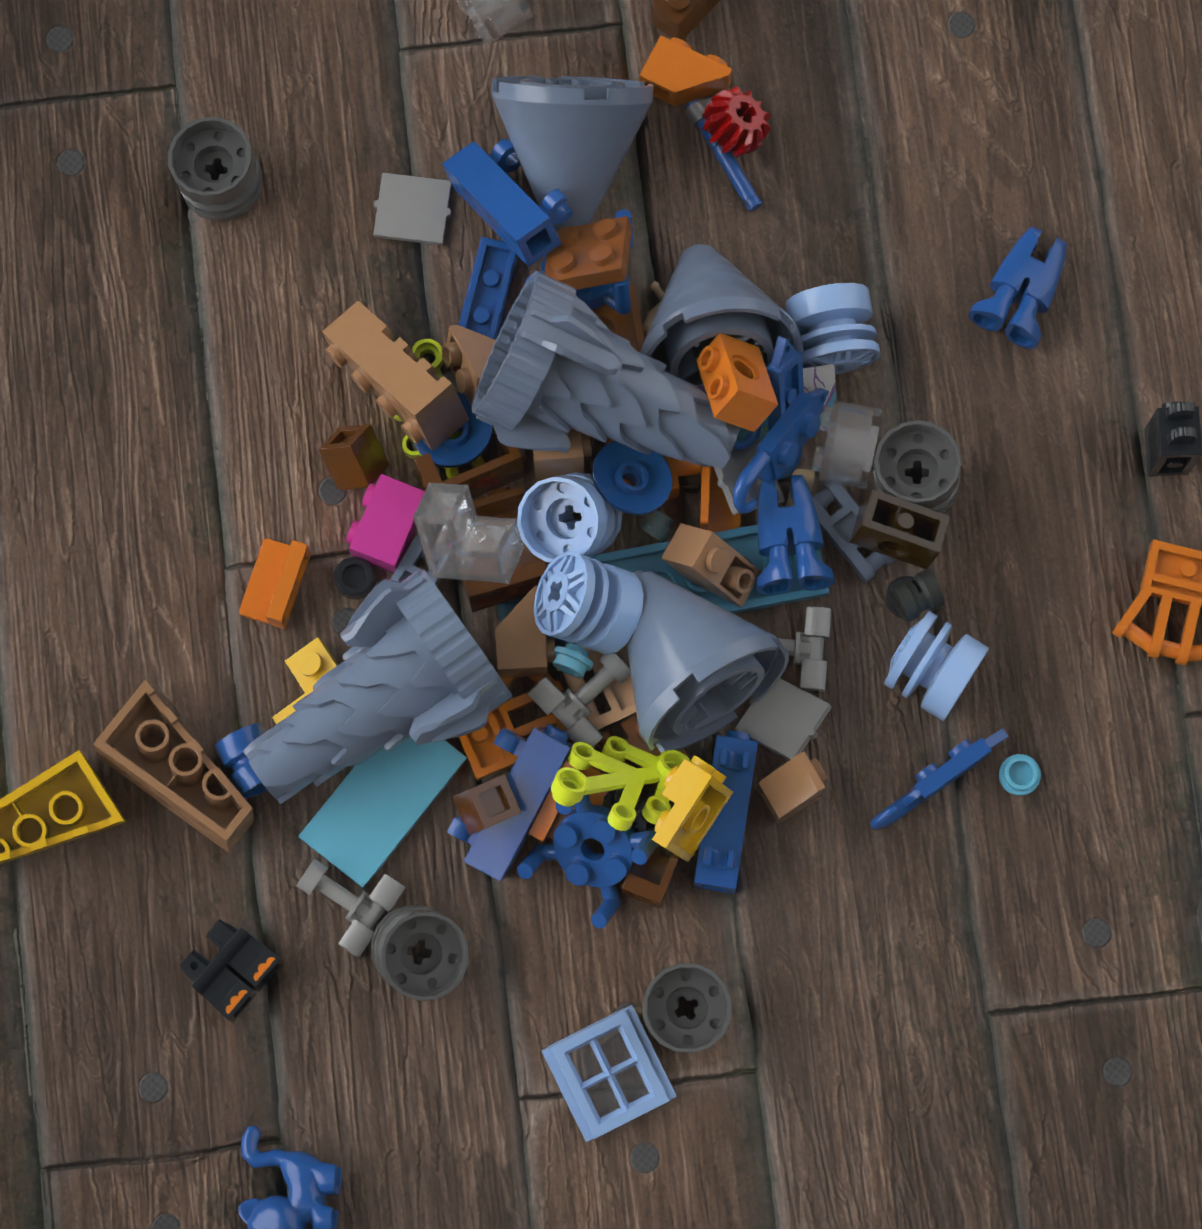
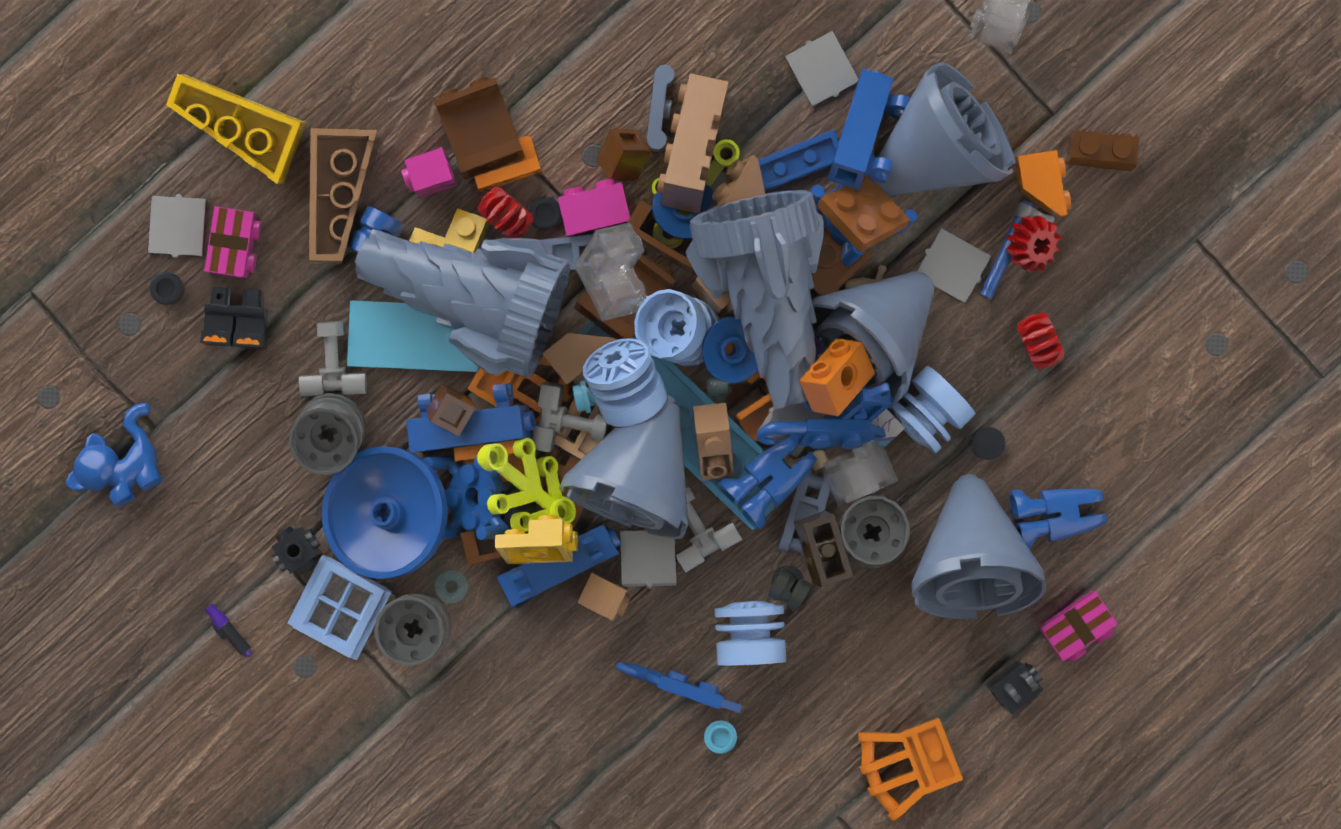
camera: 55 degrees right, 10 degrees up
none -> light grey piece [148,194,207,258]
none -> black tile [150,272,184,305]
none -> brick [204,206,262,280]
none -> piece [205,603,252,657]
none -> black brick [272,526,322,575]
none -> blue dish [322,447,448,579]
none -> dark pink brick [401,148,457,198]
none -> reddish brown panel [434,77,525,180]
none -> clear light blue plate [435,570,468,603]
none -> red gear [477,187,534,238]
none -> sand blue plate [647,65,674,153]
none -> sand blue cone [911,474,1046,619]
none -> light grey piece [917,228,991,303]
none -> black tile [972,427,1005,460]
none -> red gear [1017,312,1064,369]
none -> brick [1037,591,1118,662]

